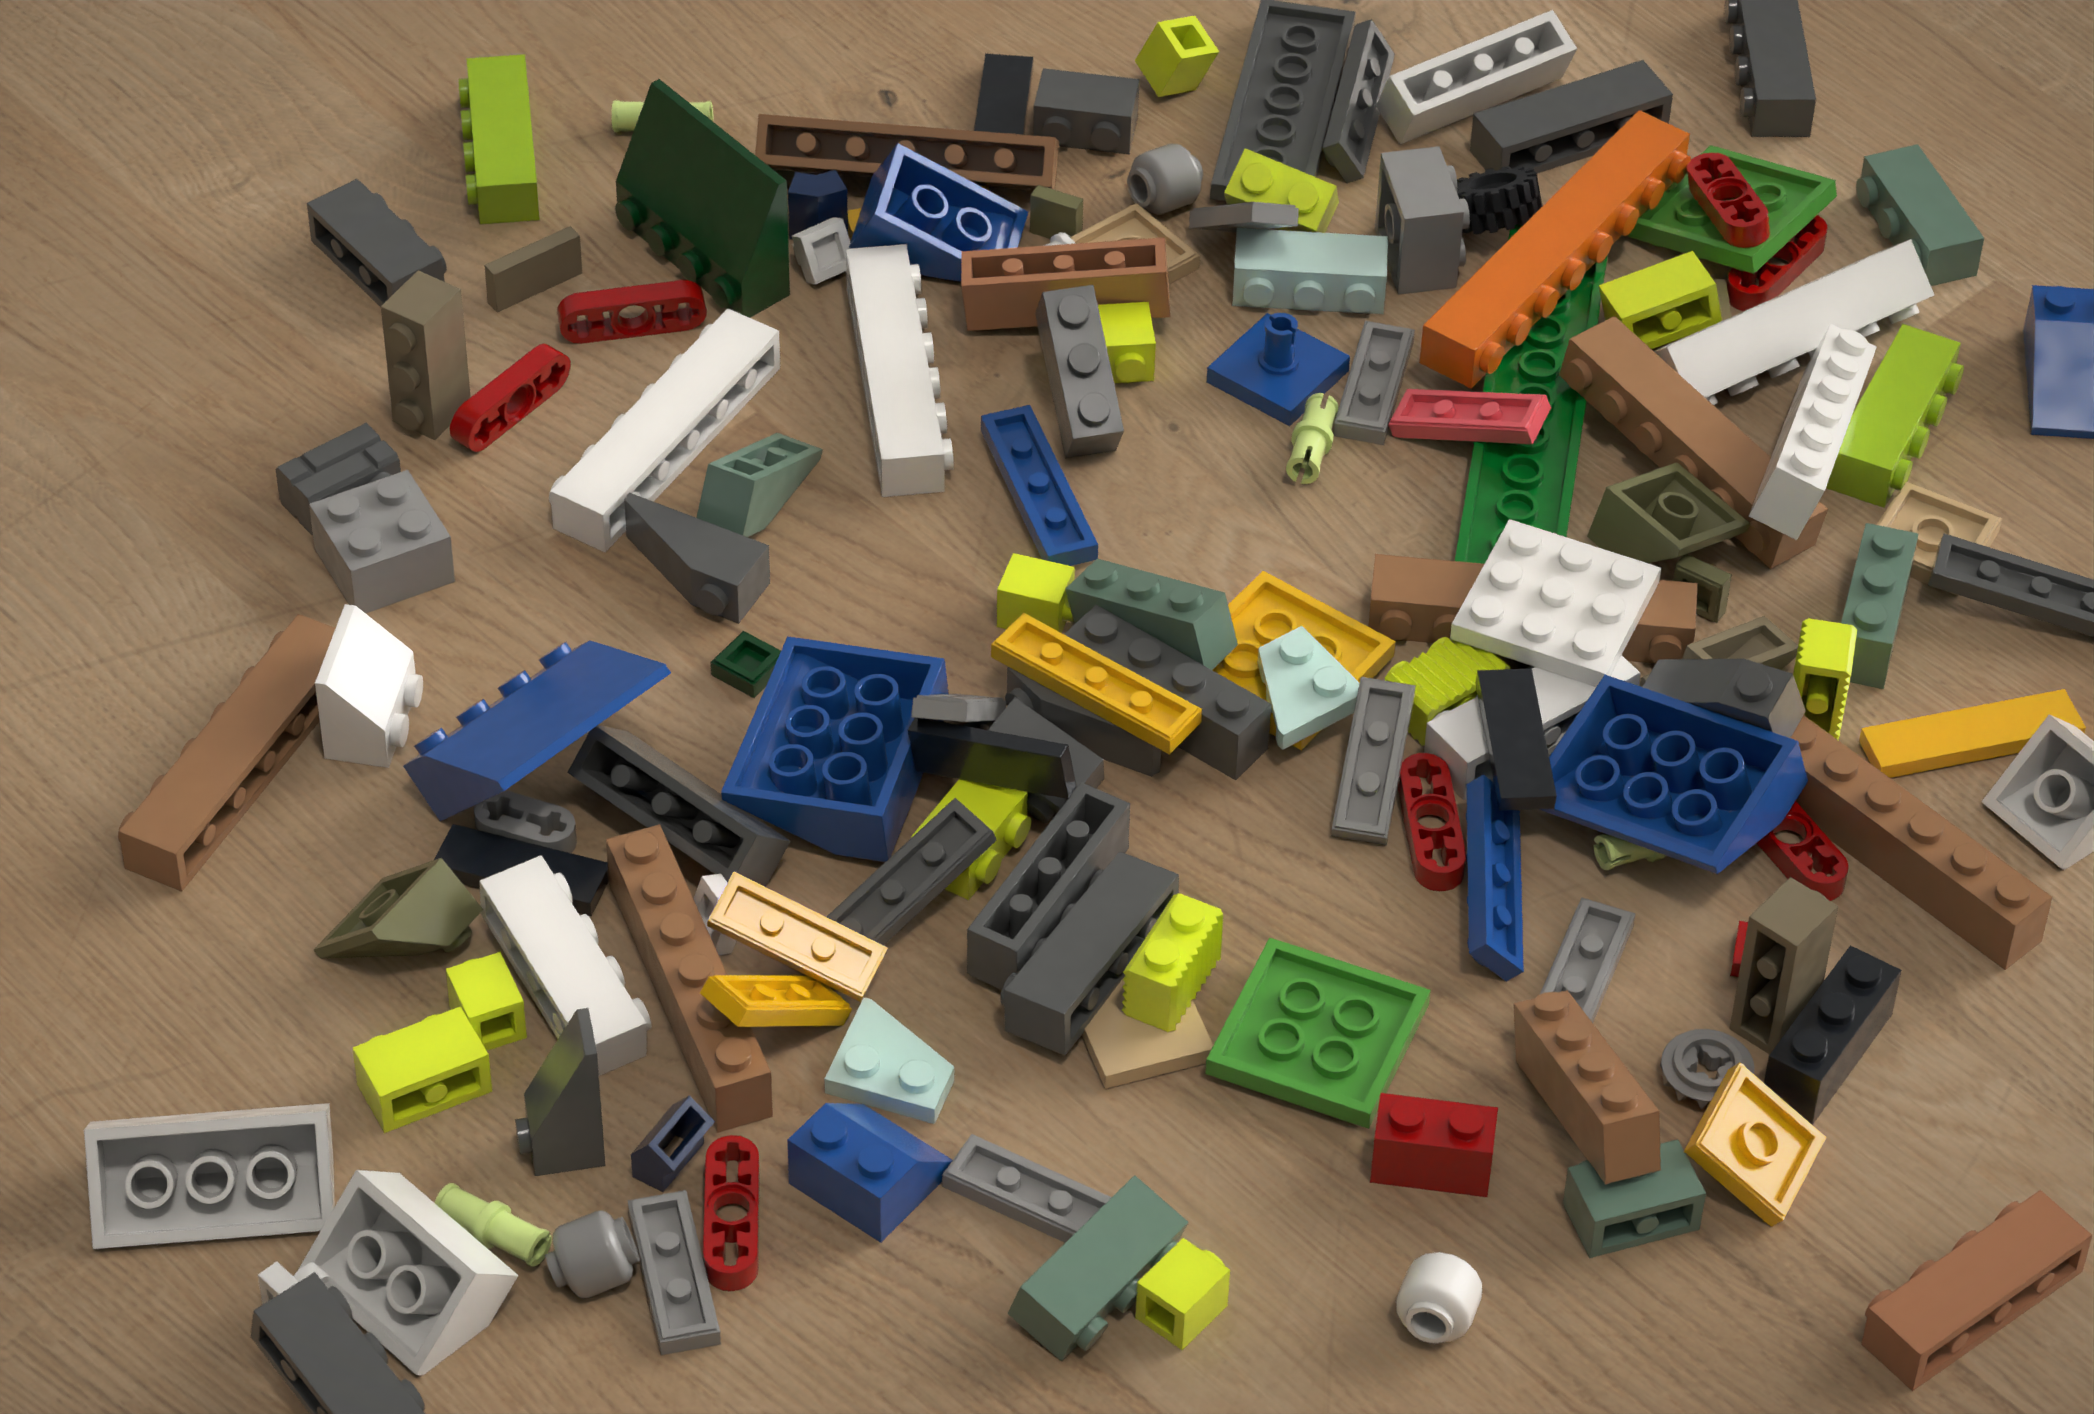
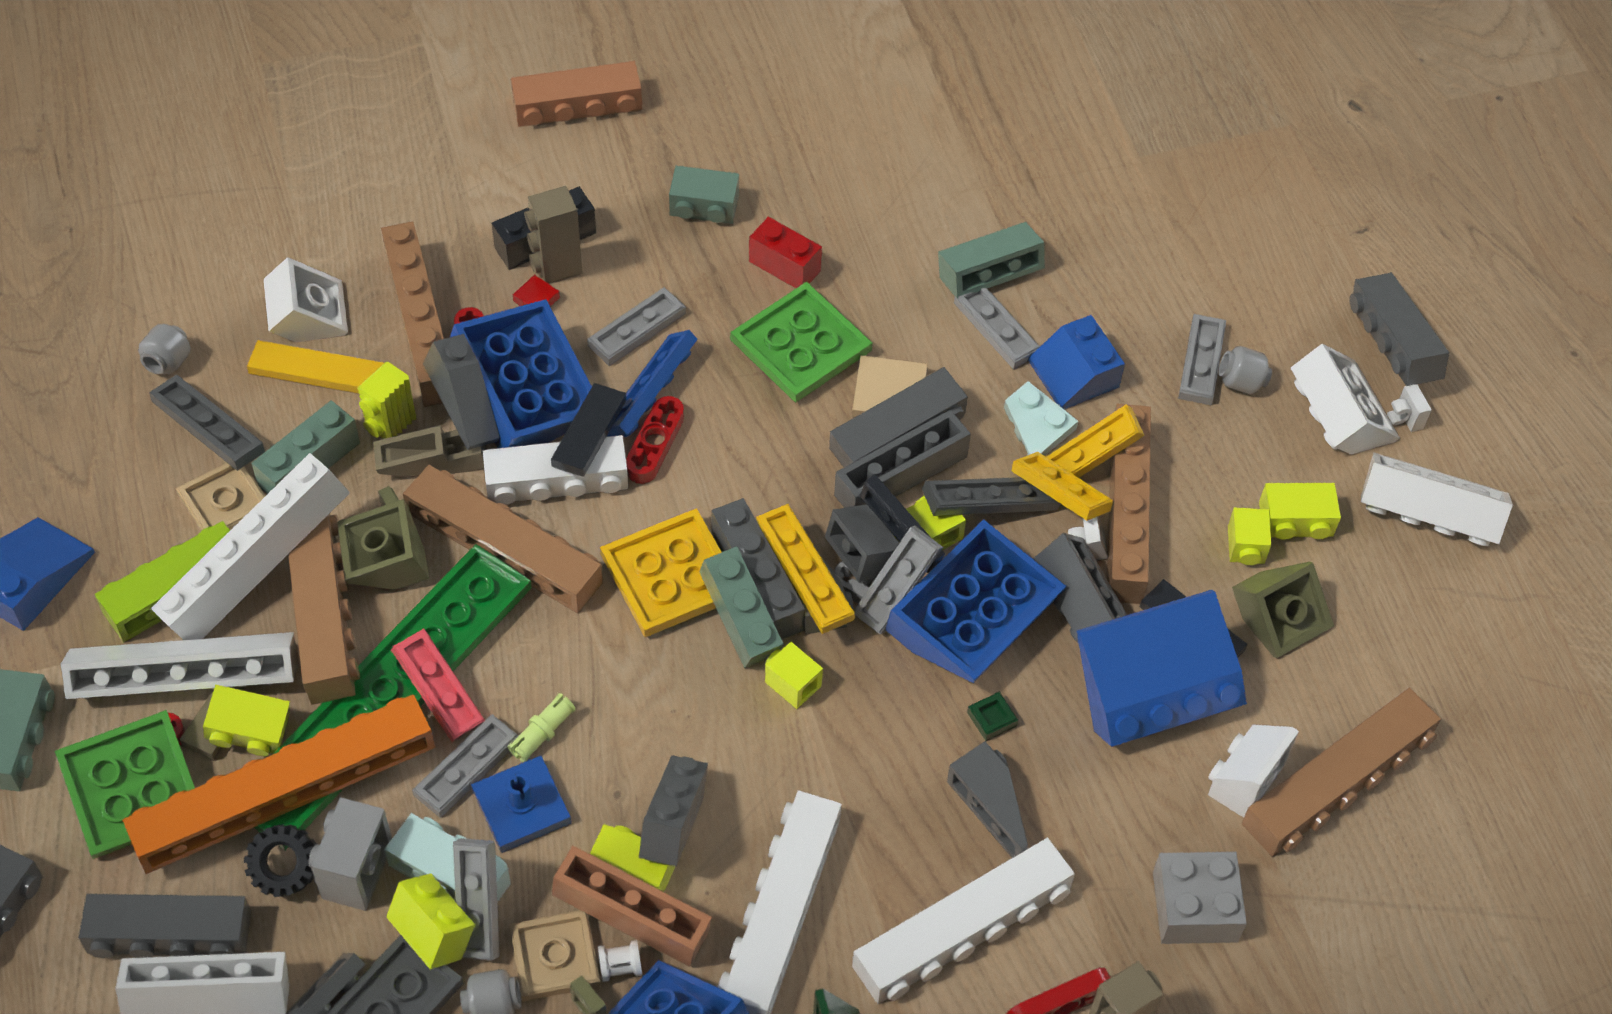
camera: 155 degrees left, 10 degrees up
dark grey brick [276,423,401,536] -> none
yellowish green pin [434,1183,552,1267] -> none
white brick [480,855,652,1076] -> none
dark grey slope [515,1008,606,1176] -> none
dark blue piece [631,1095,715,1192] -> none
sand green slope [696,433,823,537] -> none
red beam [703,1135,760,1291] -> none
blue plate [981,405,1098,566] -> none
neon yellow brick [1122,893,1223,1032] -> none
neon yellow brick [1135,1238,1230,1350] -> none
light aqua wing [1257,626,1360,750] -> none
light grey tile [1332,677,1415,845] -> none
neon yellow brick [1385,637,1510,746] -> none
white head [1396,1252,1482,1343] -> none
white plate [1450,519,1661,687] -> none
medium nougat brick [1514,990,1661,1184] -> none
light grey gear [1660,1029,1754,1109] -> none
yellow tile [1684,1063,1826,1227] -> none
red beam [1687,153,1770,248] -> none

